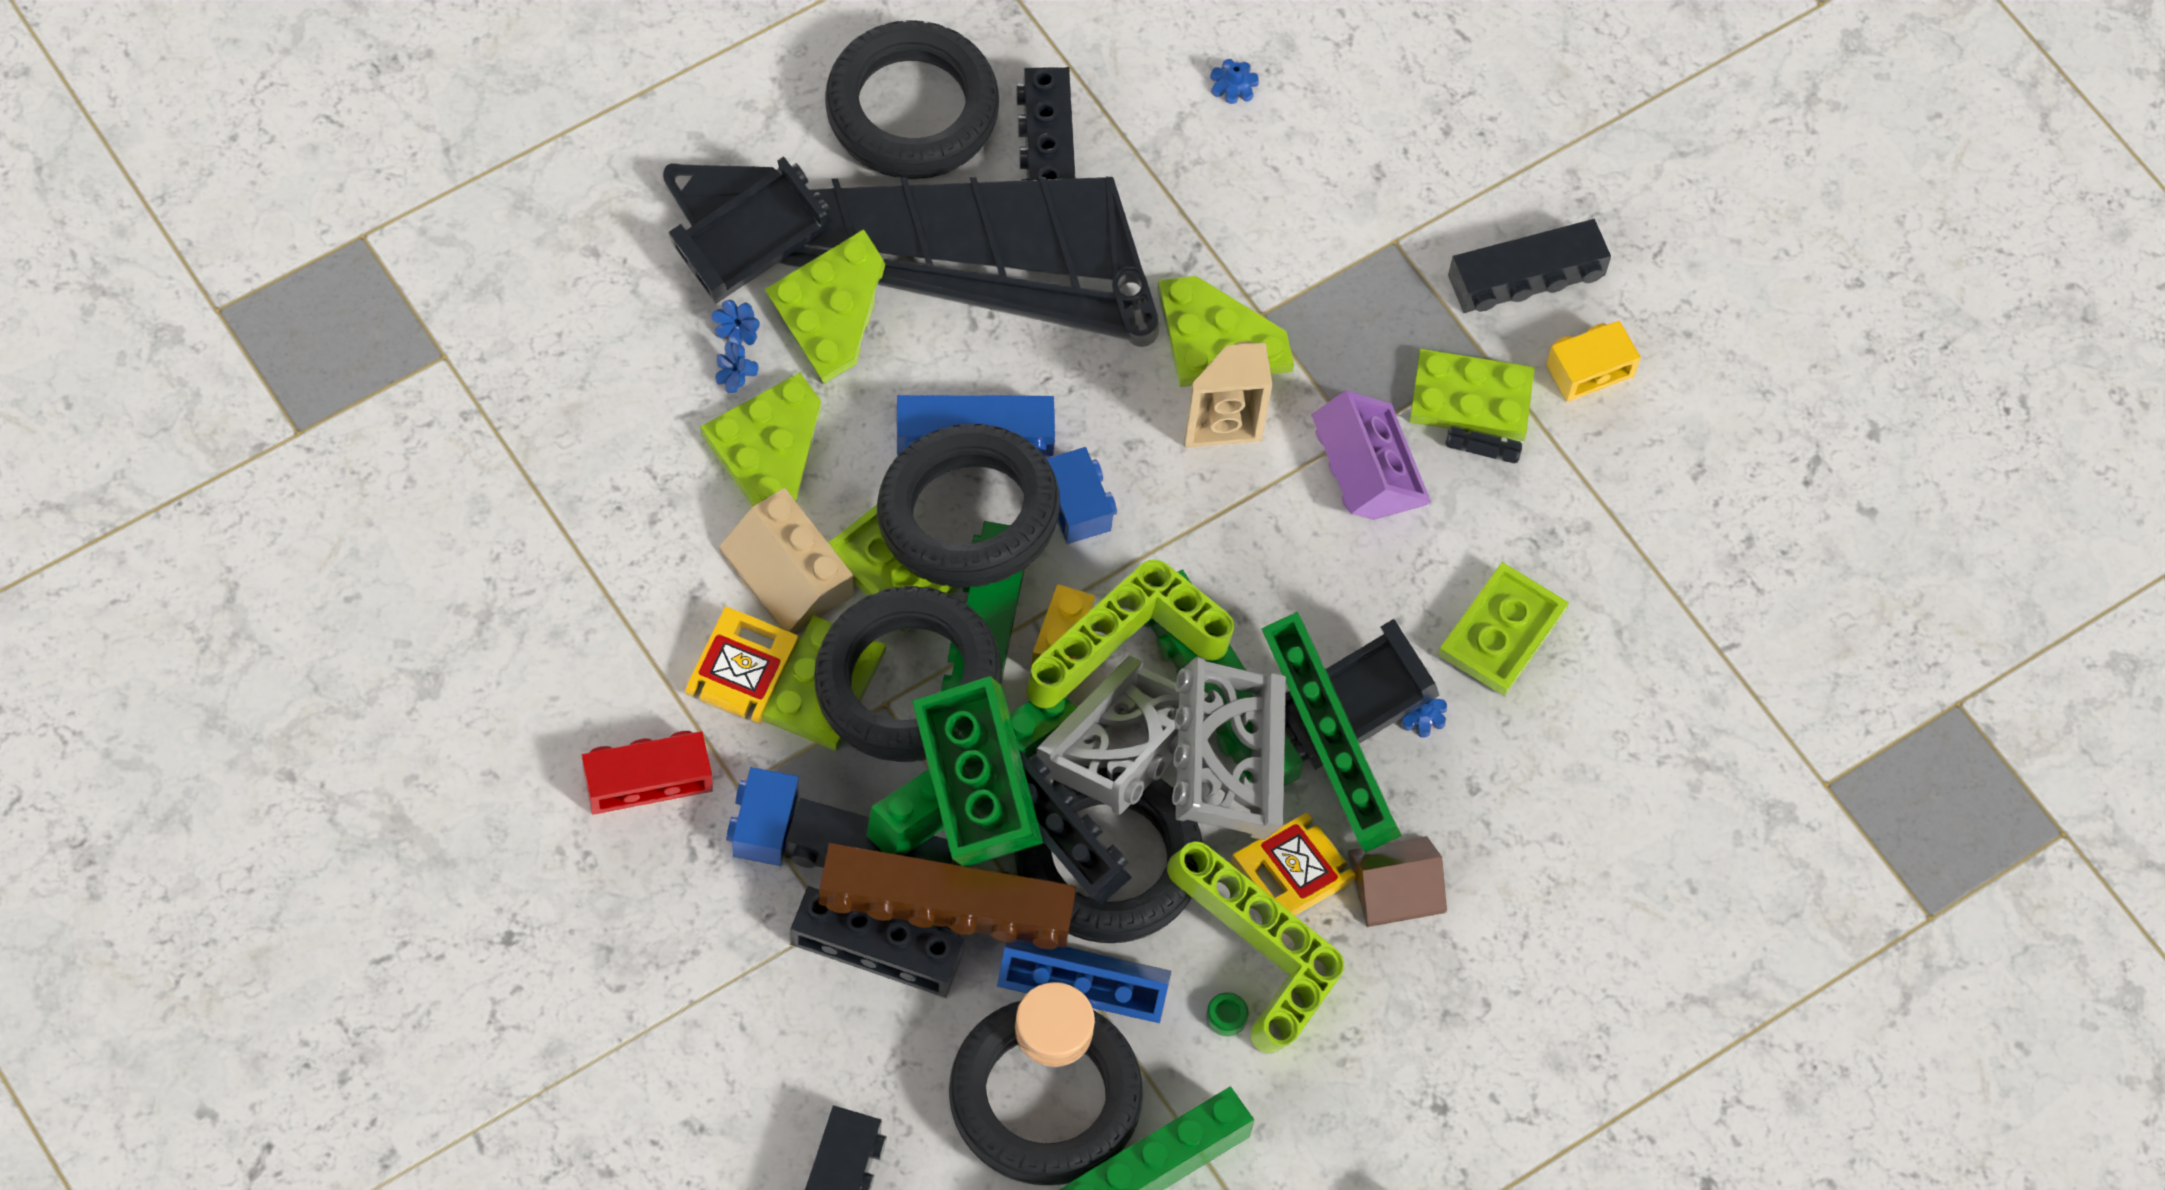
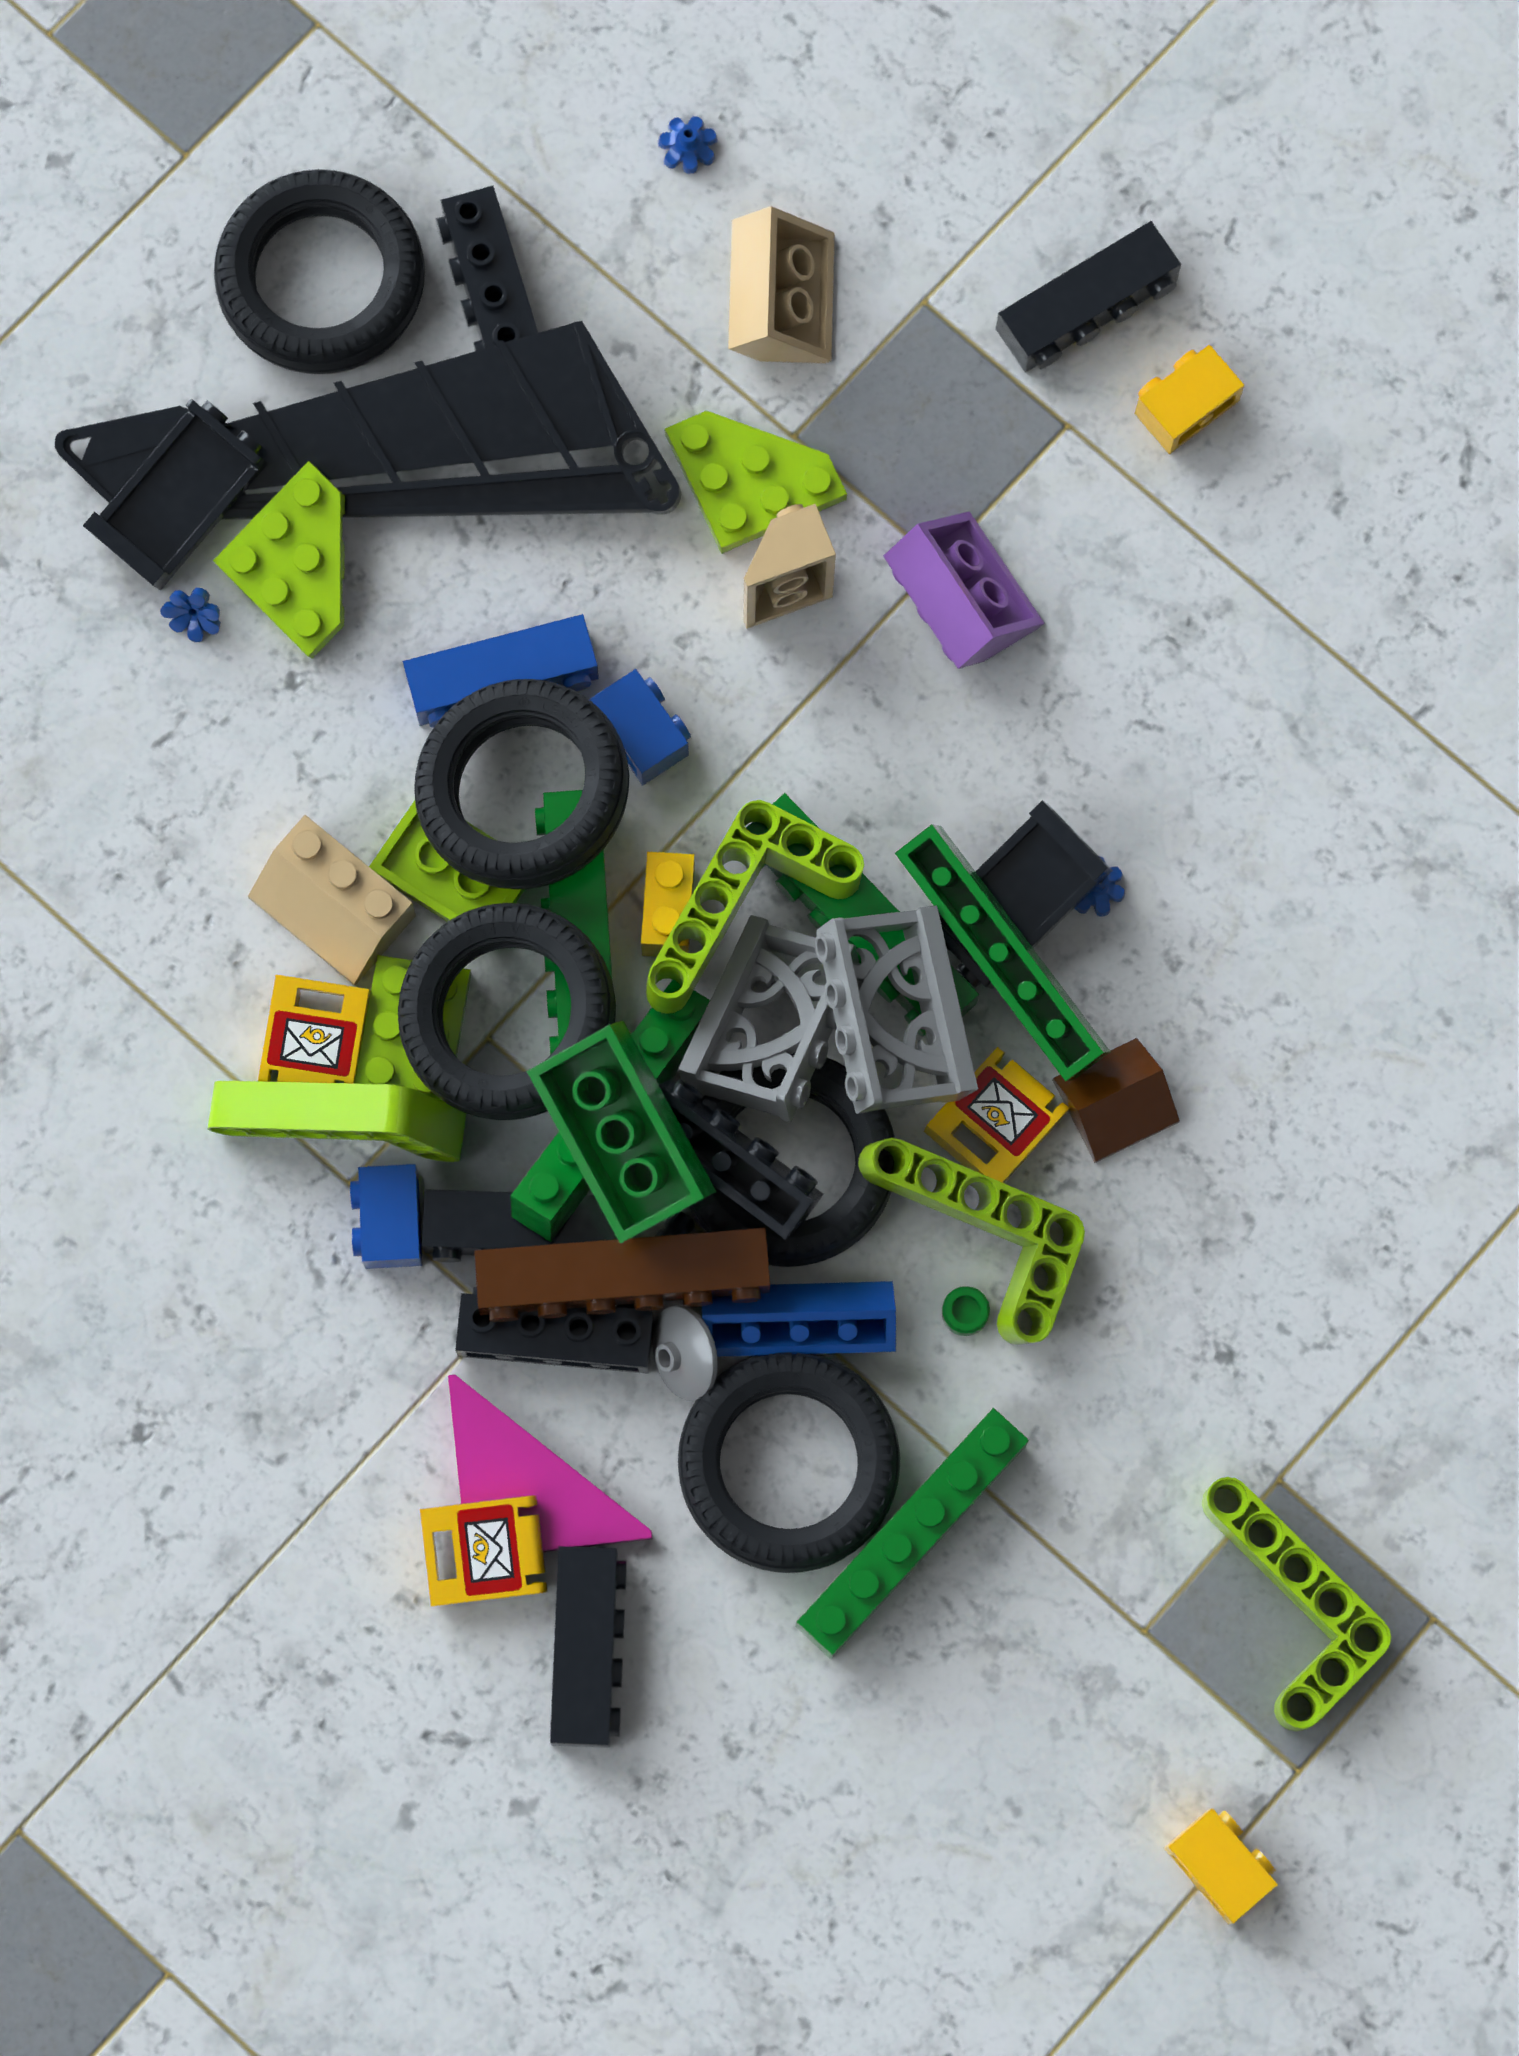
camera: 10 degrees left, 15 degrees up
red brick [581,731,713,815] -> none
lime plate [700,372,821,507] -> none
blue plant [715,342,759,393] -> none
light nougat head [1015,982,1095,1067] -> none
lime plate [1409,349,1535,441] -> none
lime plate [1438,562,1569,697] -> none
black axle [1445,425,1522,464] -> none
none -> beam [207,1081,467,1162]
none -> container [420,1495,548,1606]
none -> dark pink tile [448,1374,652,1552]
none -> light grey dish [652,1305,718,1401]
none -> tan slope [728,206,835,363]

